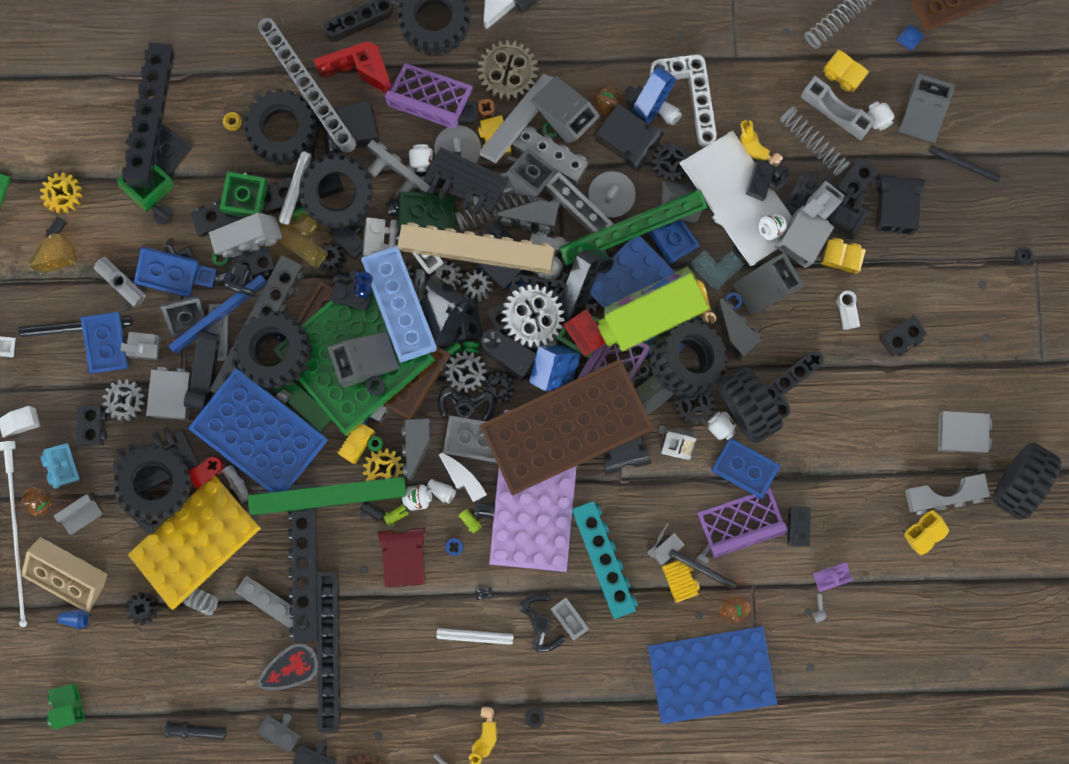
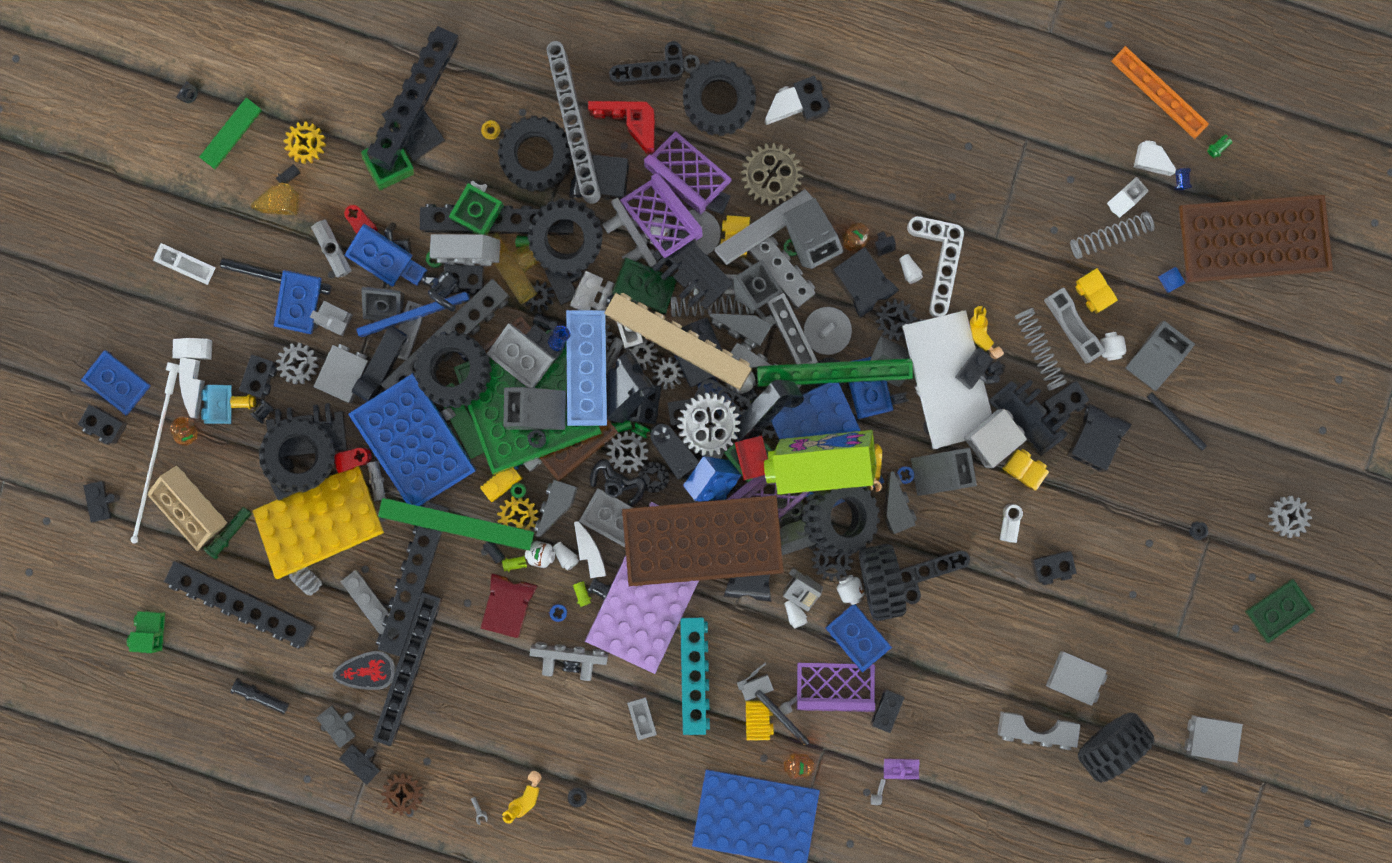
camera: 20 degrees right, 5 degrees up
light grey panel [54,494,103,535] -> none
blue cone [58,610,89,629] -> none
black gear [125,592,159,626] -> none
black plate [152,205,173,225] -> none
white axle [278,152,311,225] -> none
black plate [386,198,398,216] -> none
white axle [436,628,514,645] -> none
dark orange bush [478,99,495,120] -> none
black piece [519,594,565,652] -> none
blue beam [632,67,676,124] -> none
clear light blue plate [690,250,744,291] -> none
white head [759,213,787,240] -> none
light grey piece [803,181,844,220] -> none
yellow brick [904,510,949,556] -> none
none -> black brick [164,560,317,649]
none -> white slope [179,357,205,419]
none -> dark green pin [203,506,252,560]
none -> yellow pin [230,394,256,409]
none -> black bush [249,399,275,424]
none -> red piece [344,205,379,234]
none -> light grey plate [487,323,555,388]
none -> light grey plate [530,642,608,681]
none -> medium lavender fence [620,172,703,258]
none -> white cone [784,600,808,629]
none -> black bush [890,392,909,405]

